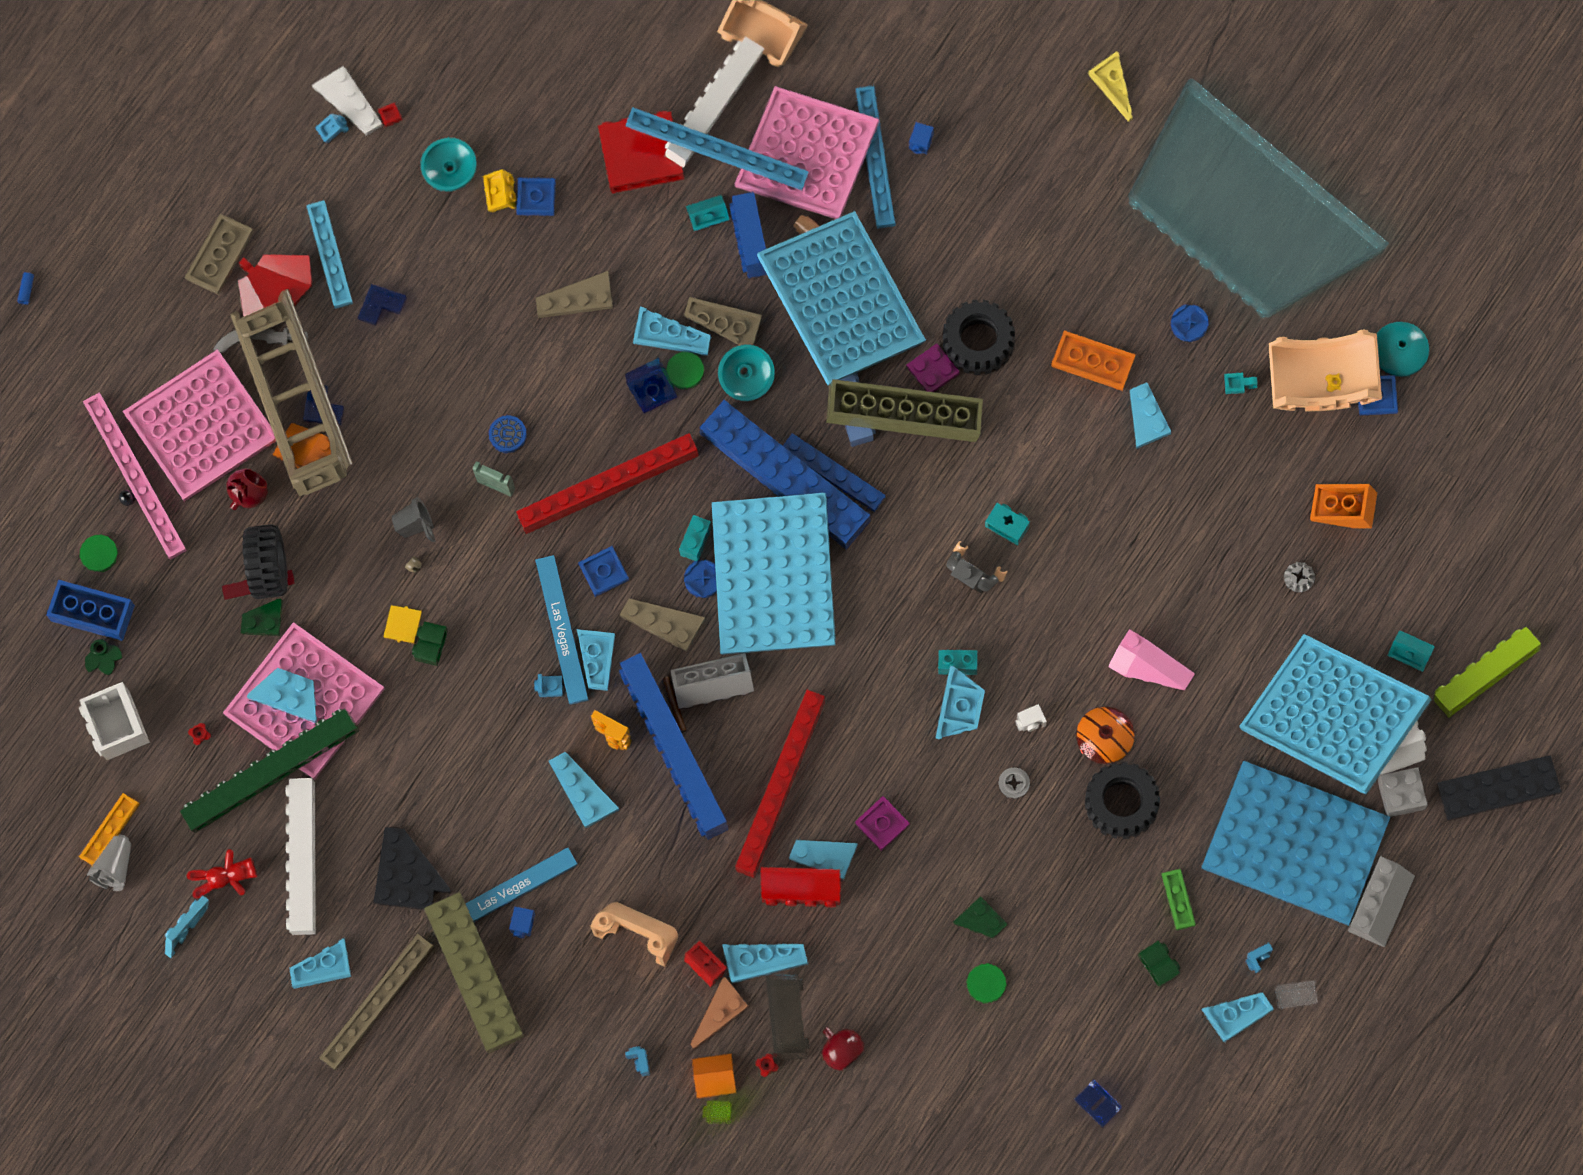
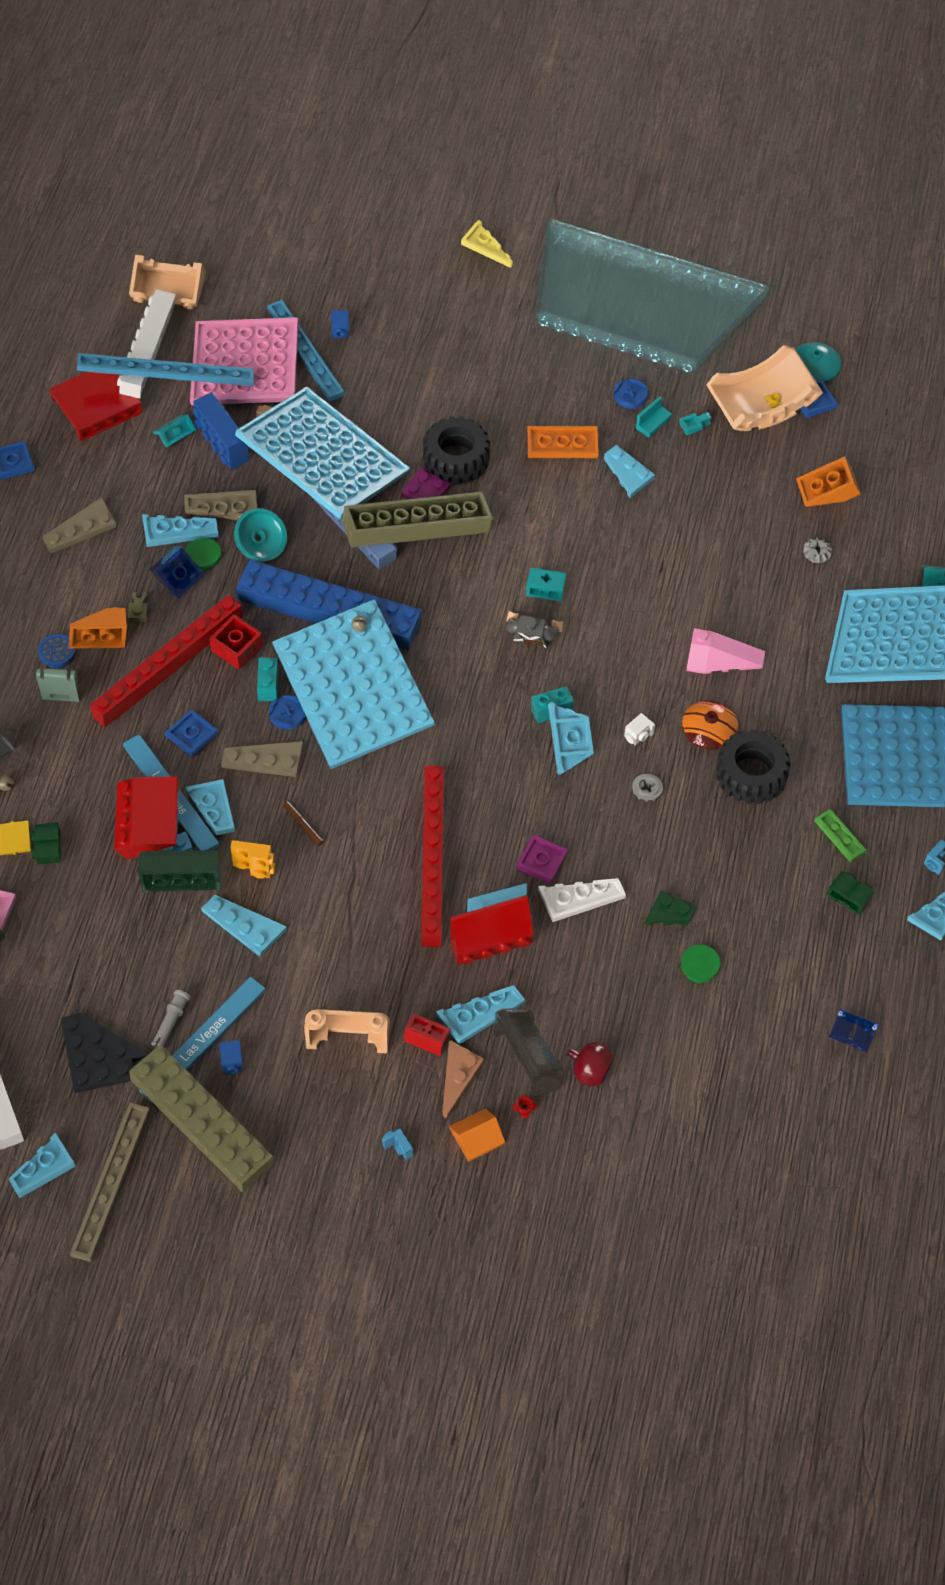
camera: 30 degrees left, 15 degrees down
blue brick [619,653,729,840] -> none
light grey slope [670,653,754,708] -> none
clear neon green brick [703,1100,732,1124] -> none
blue plate [783,433,886,512] -> none
none -> orange slope [69,607,127,649]
none -> red slope [114,776,179,859]
none -> olive plate [128,592,148,622]
none -> clear green brick [138,849,221,892]
none -> light grey pin [151,990,191,1048]
none -> red brick [209,614,263,670]
none -> dark tan hinge [352,616,367,632]
none -> white wing [538,878,626,922]
none -> teal panel [636,396,672,438]

